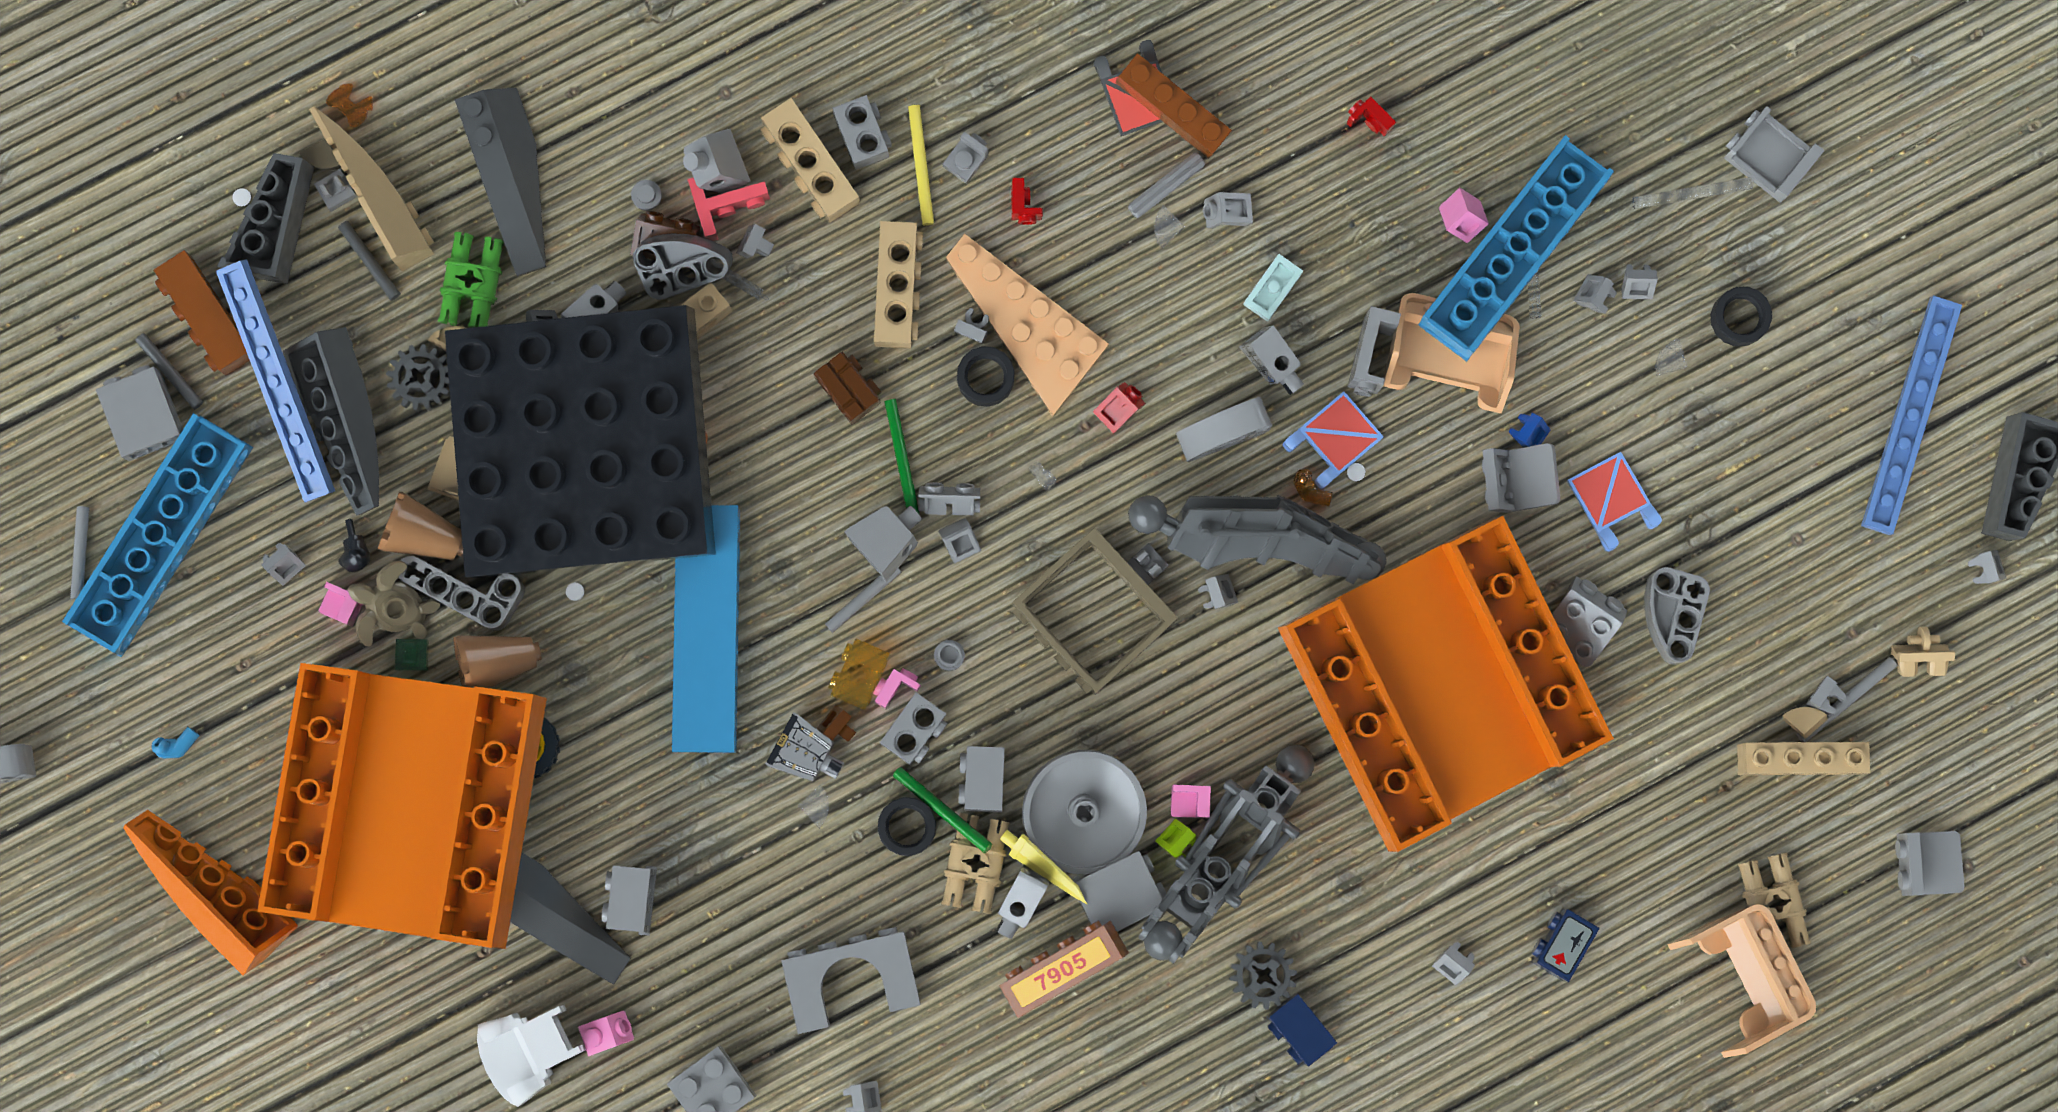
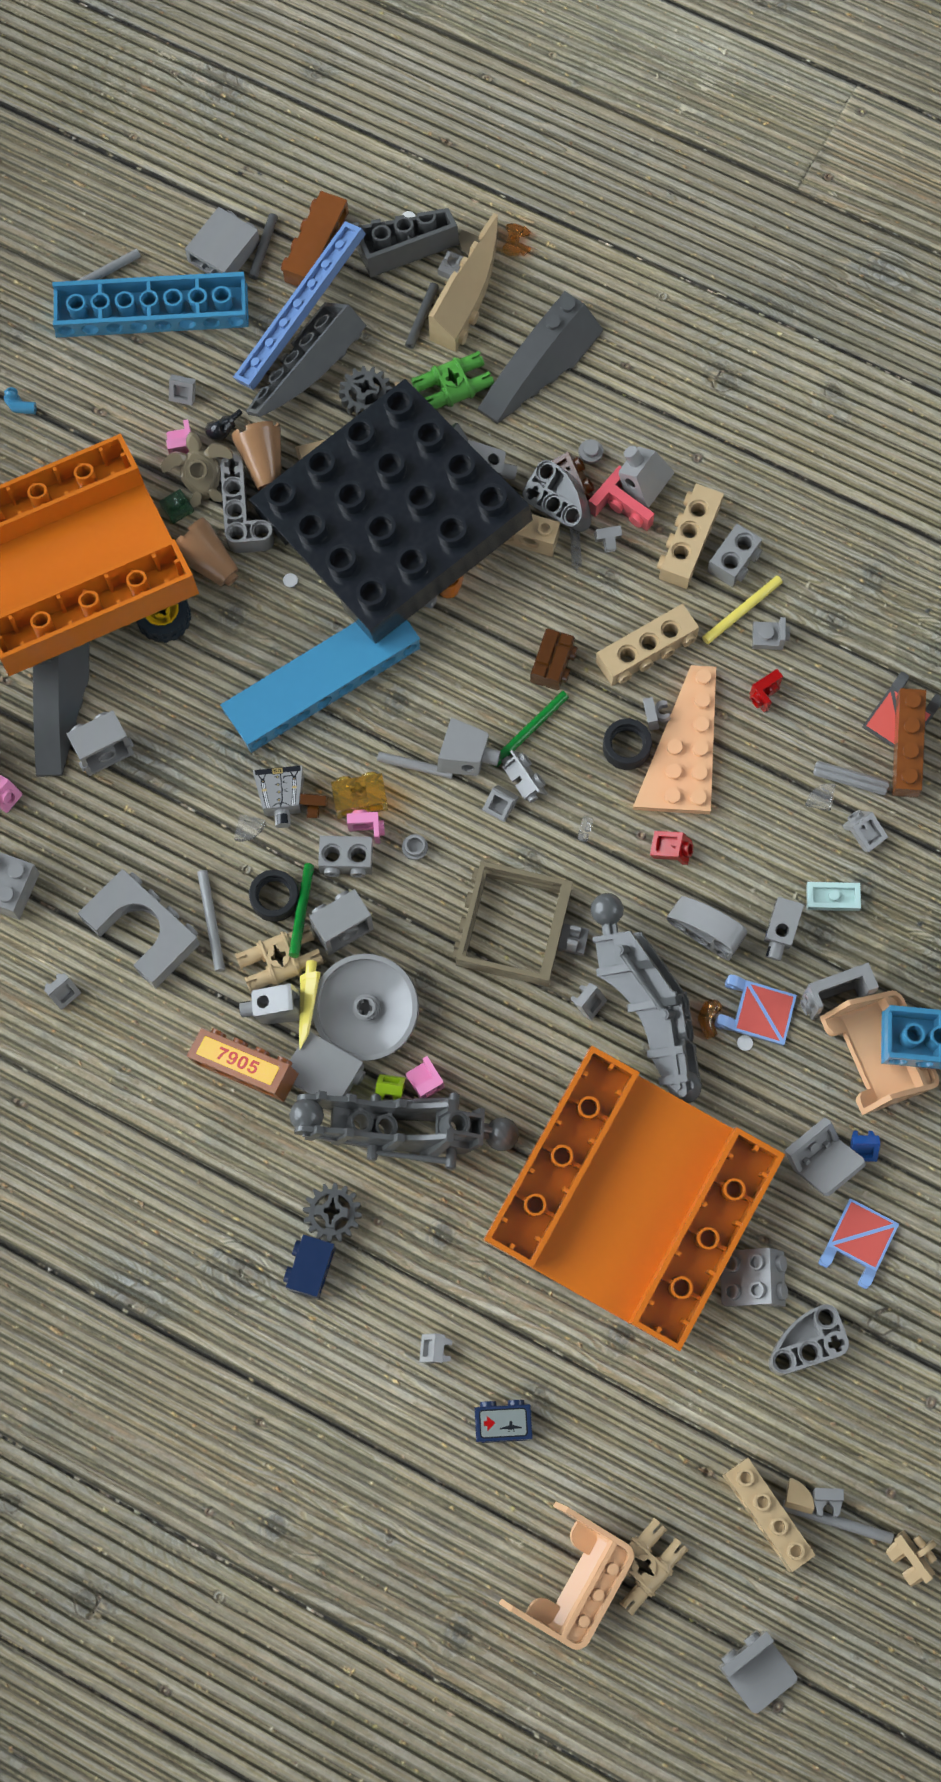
camera: 65 degrees right, 10 degrees down
none -> light grey bar [197,870,225,972]

